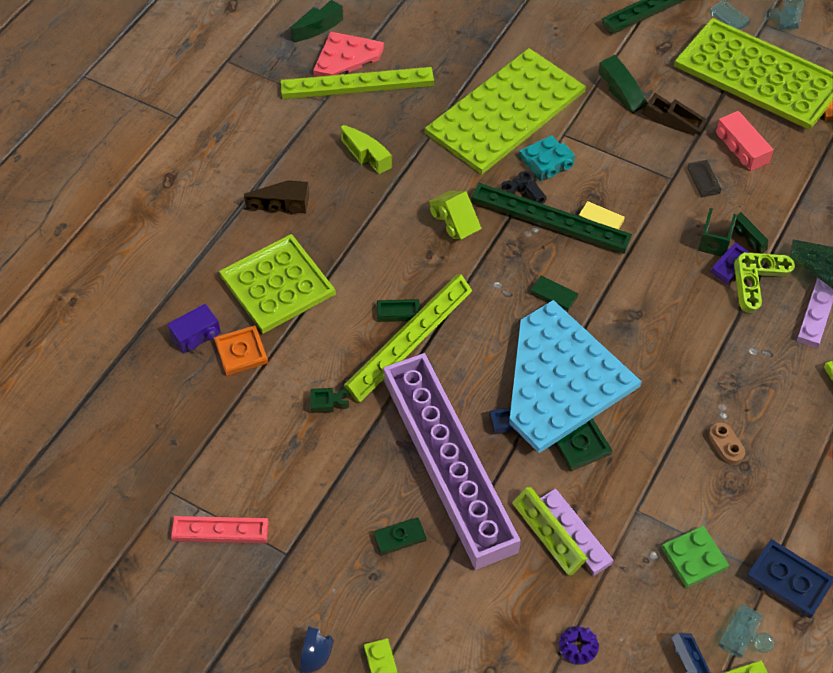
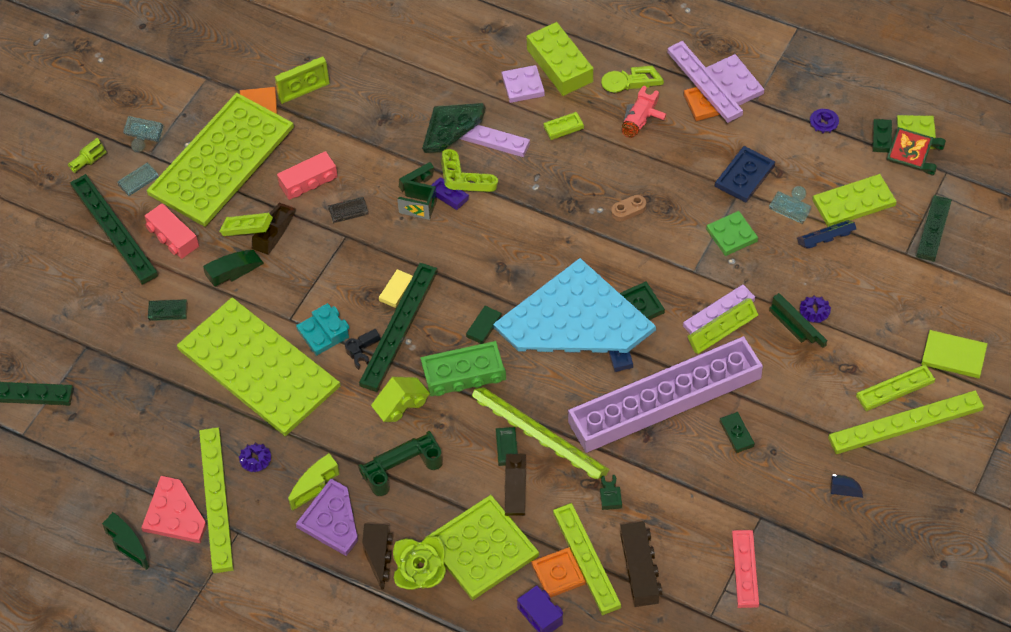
camera: 90 degrees left, 0 degrees up
none -> coral brick [144,204,199,259]
none -> clear green plate [148,299,188,321]
none -> lime plate [219,213,273,236]
none -> dark purple gear [239,442,271,472]
none -> medium lavender plate [296,479,358,556]
none -> dark green piece [358,431,443,496]
none -> lime brick [393,536,446,590]
none -> bright green bracket [421,341,506,397]
none -> dark brown slope [505,454,526,516]
none -> lime plate [553,503,621,615]
none -> dark brown brick [620,521,662,607]
none -> dark green piece [769,293,828,348]

